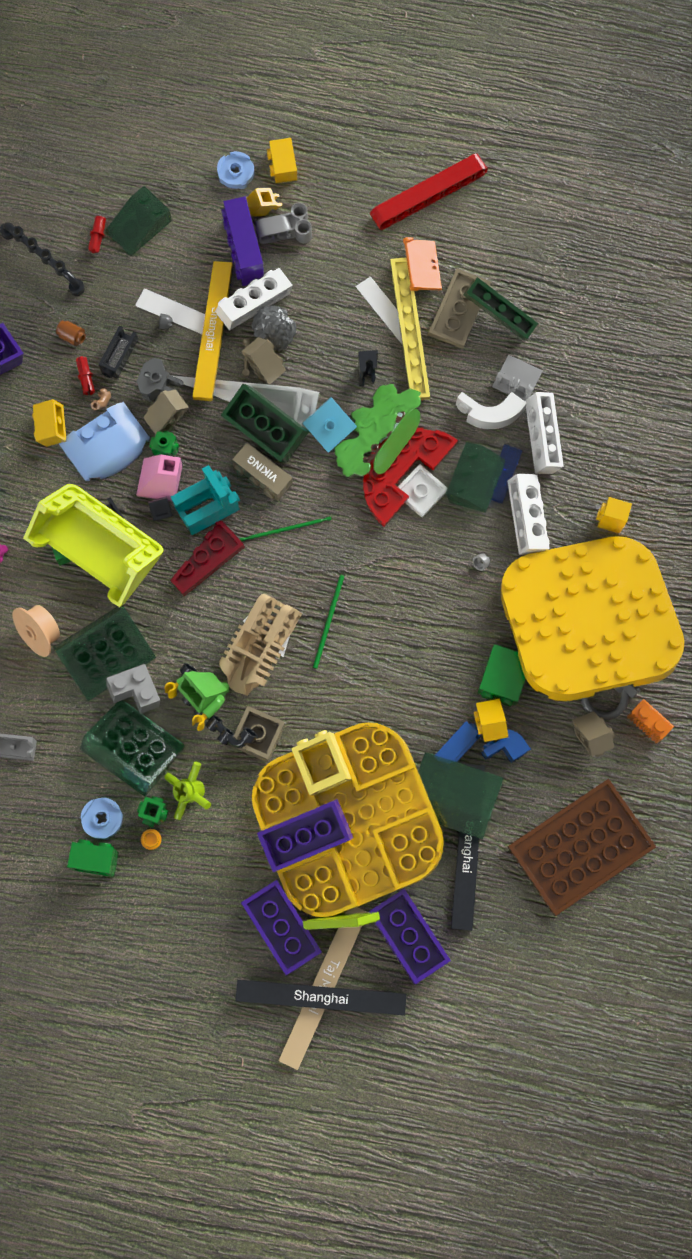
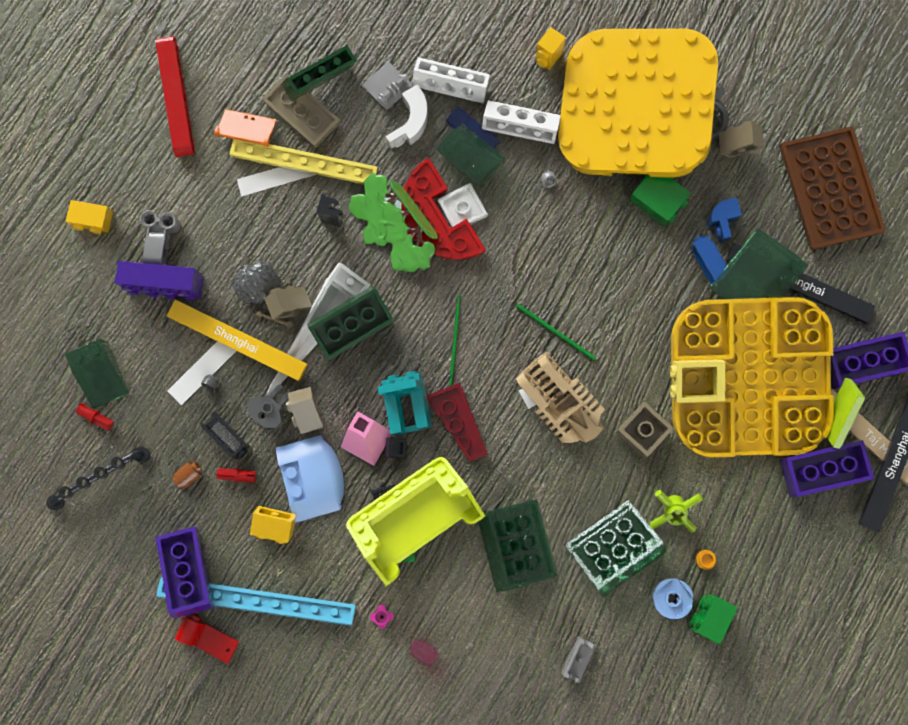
camera: 60 degrees left, 5 degrees up
light nougat piece [12,605,60,657] -> none
medium nougat arm [91,388,111,410] -> none
light grey brick [106,664,160,714] -> none
green brick [137,796,169,827] -> none
green brick [150,431,179,457] -> none
bright green torso [164,671,229,731] -> none
black bar [180,663,258,748] -> none
white brick [216,268,293,331] -> none
light blue plate [217,151,254,189] -> none
dark tan brick [232,443,293,501] -> none
yellow brick [246,188,282,217] -> none
dark purple brick [257,799,354,872] -> none
medium azure plate [302,397,357,453] -> none
yellow brick [474,699,508,742] -> none
orange brick [627,699,674,743] -> none

